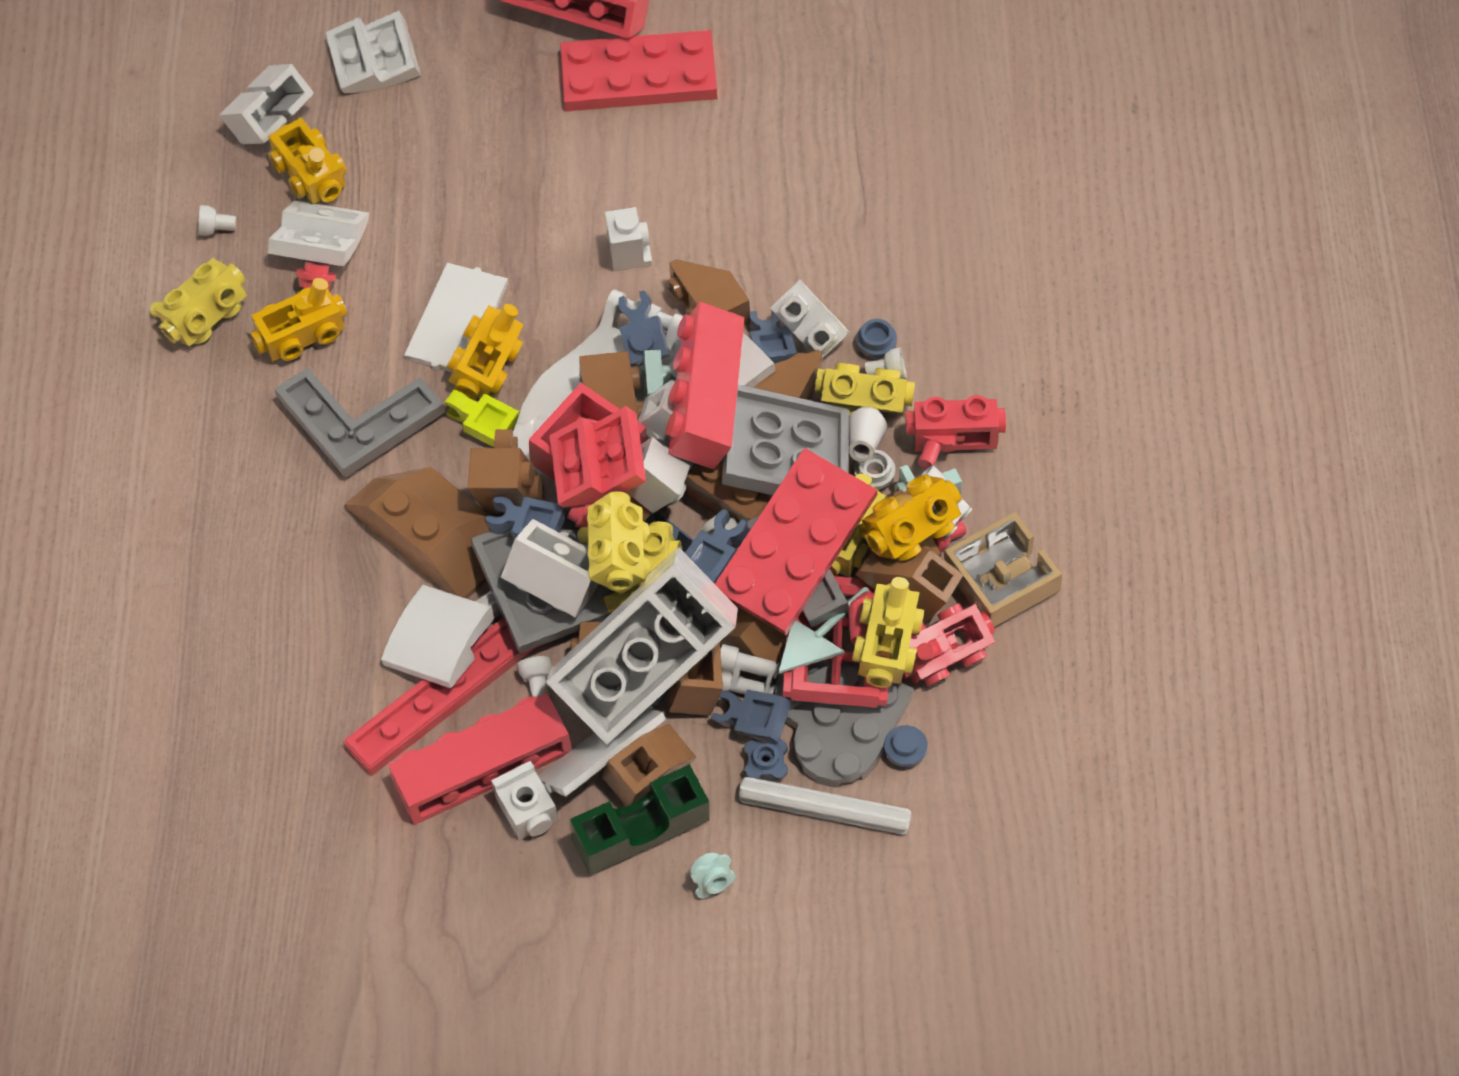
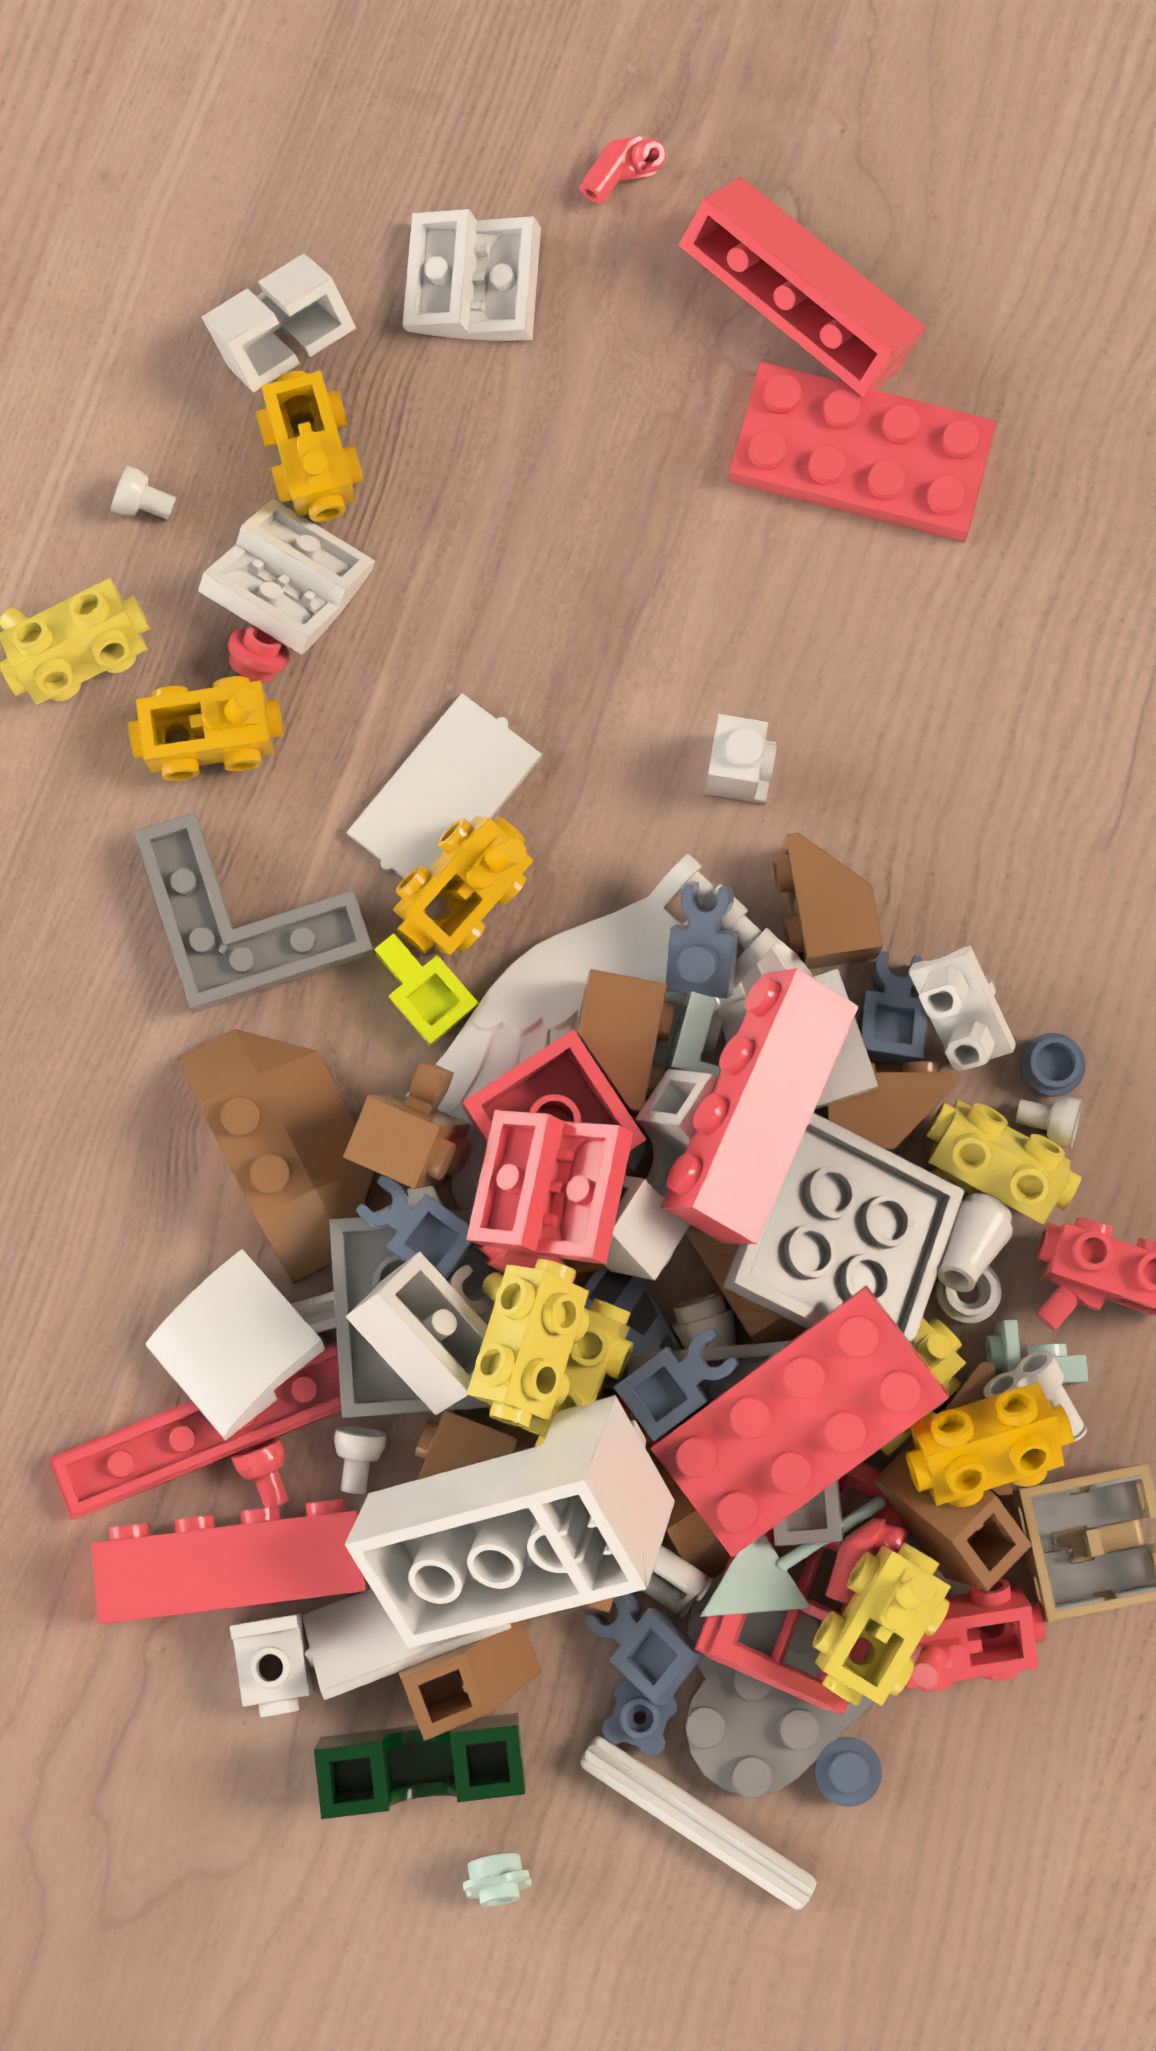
camera: 15 degrees right, 20 degrees up
none -> coral piece [231,1438,290,1508]

